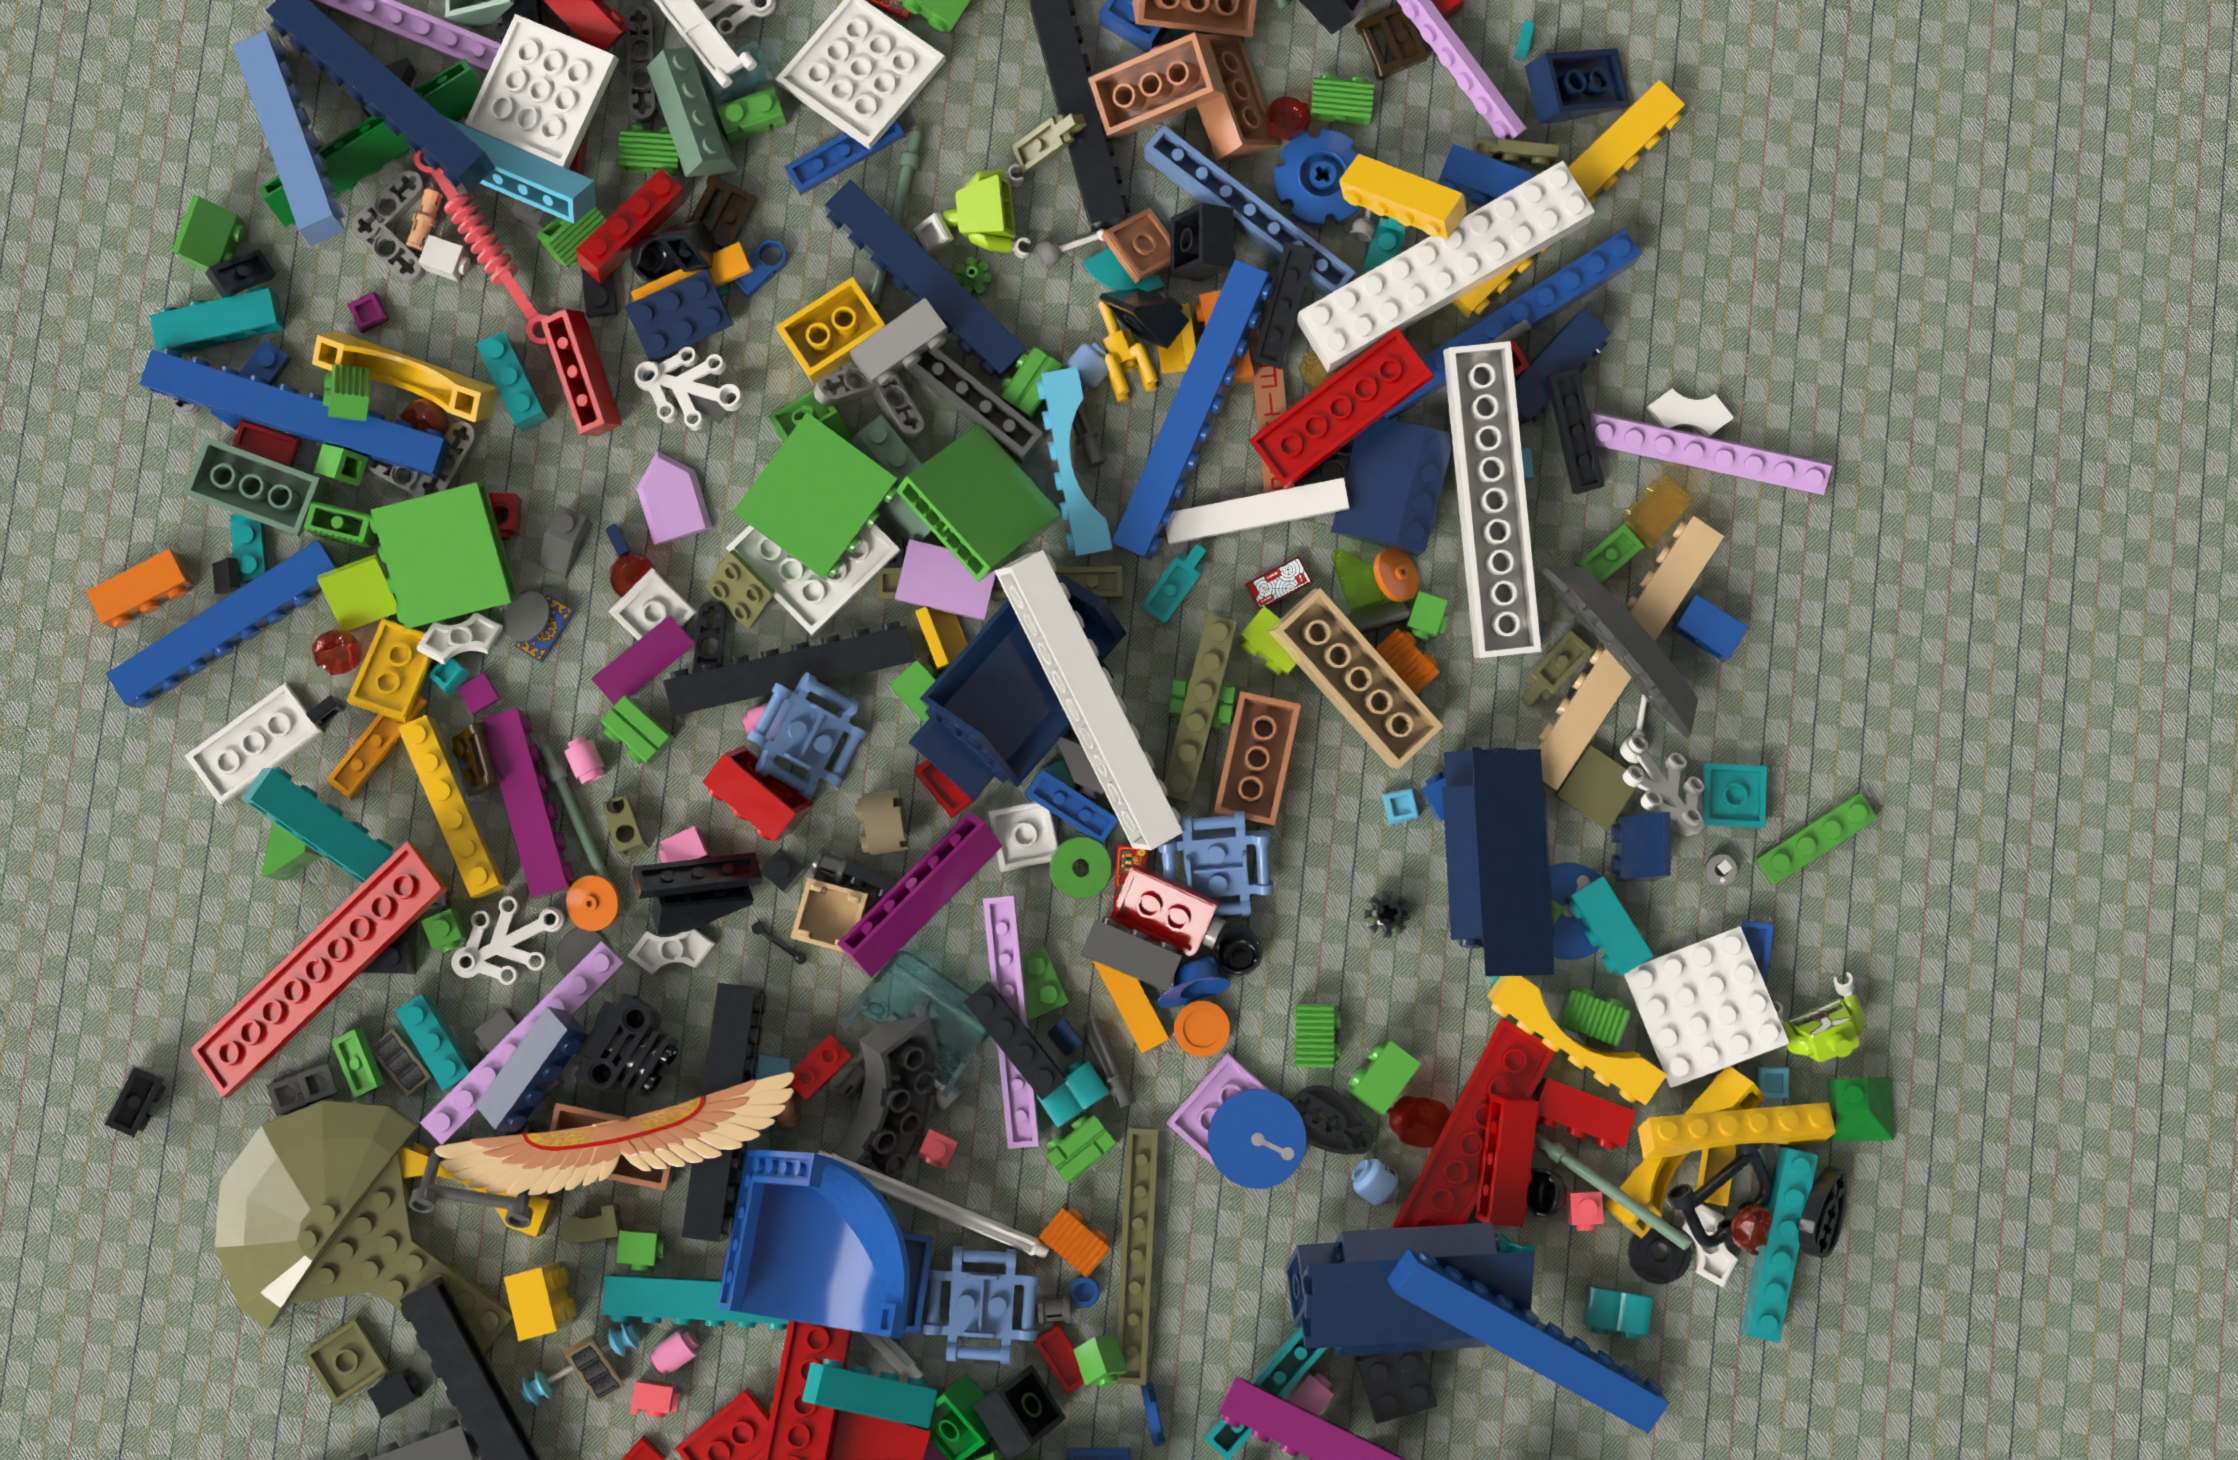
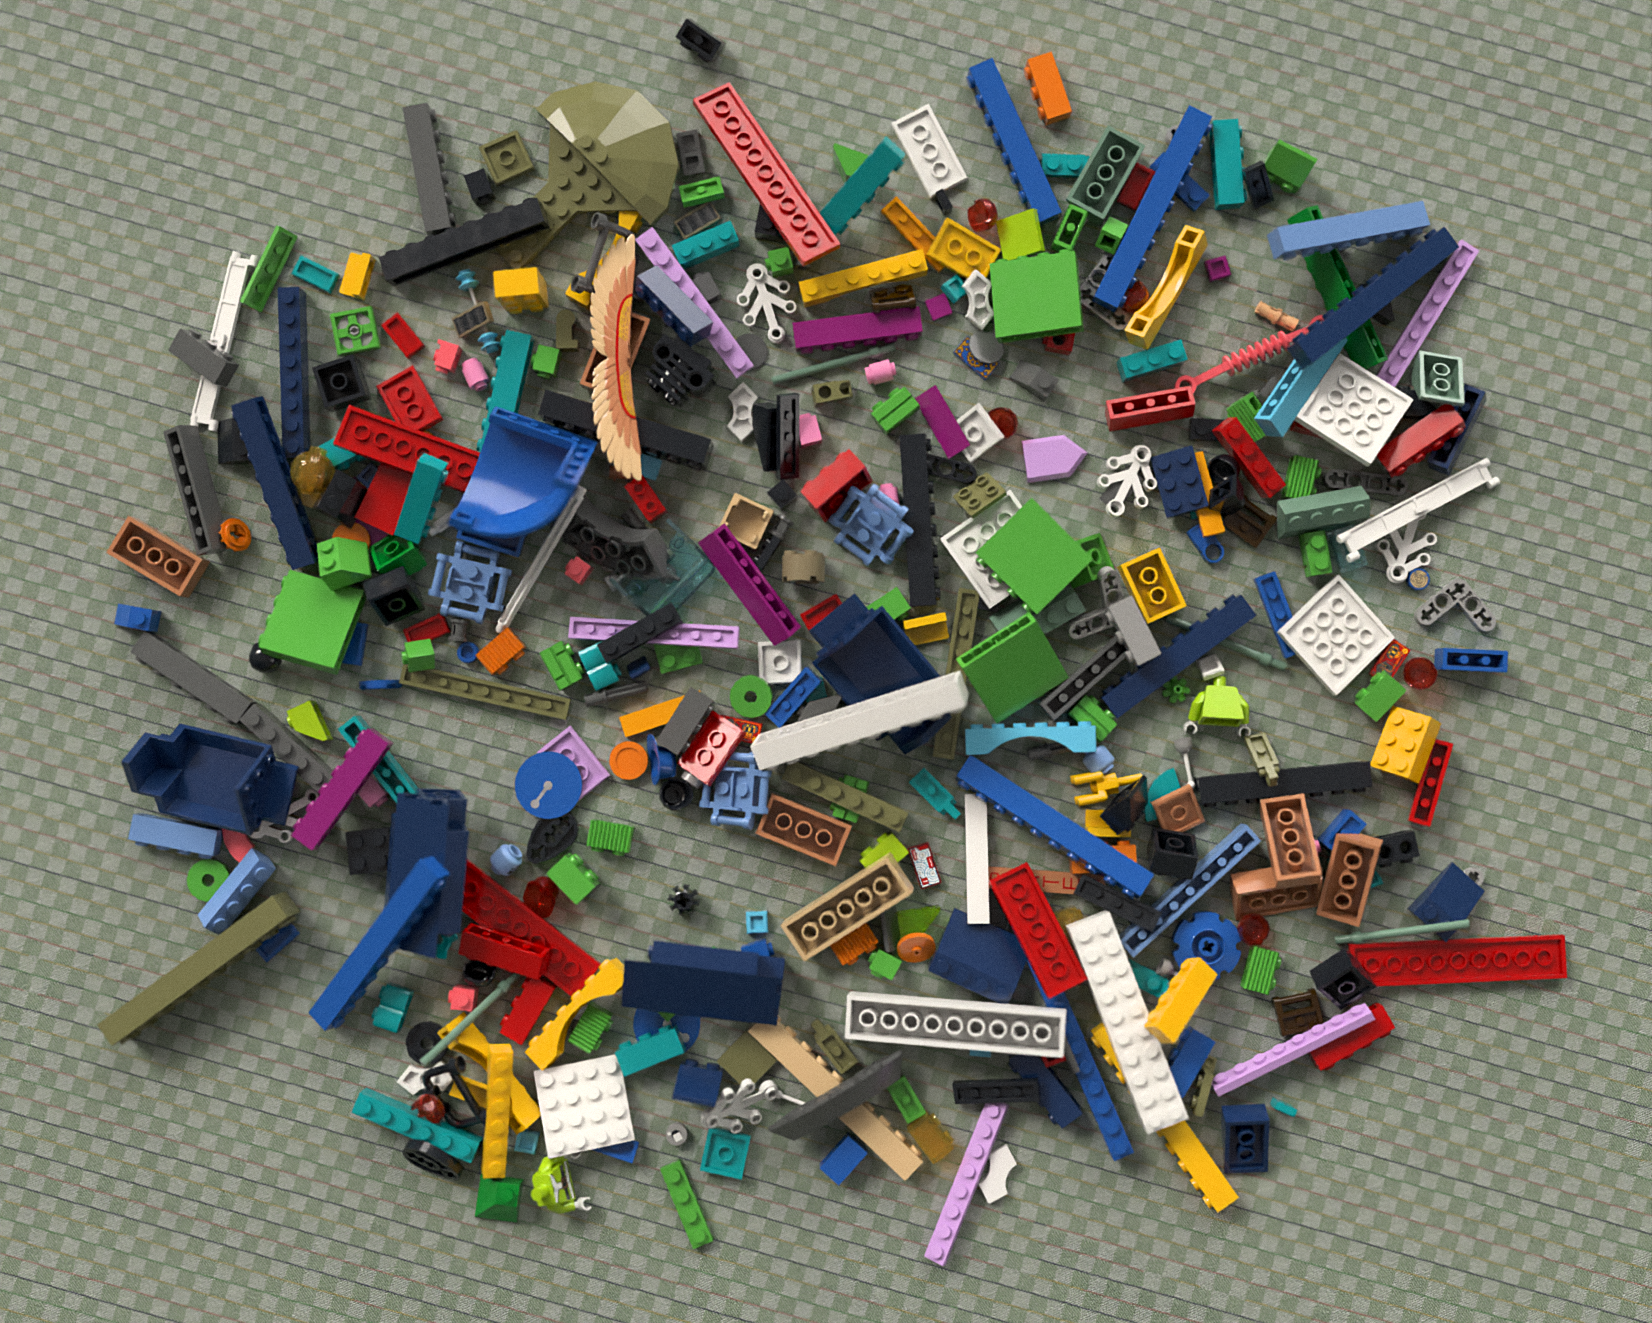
camera: 100 degrees right, 5 degrees up
black tile [212,557,241,594] -> none
bright green brick [322,363,370,421] -> none
light grey beam [352,170,426,284] -> none
white brick [418,235,470,282] -> none
orange piece [566,875,621,931] -> none
dark blue tile [606,523,634,560] -> none
black hinge [751,922,807,965] -> none
lavender tile [895,539,998,621] -> none

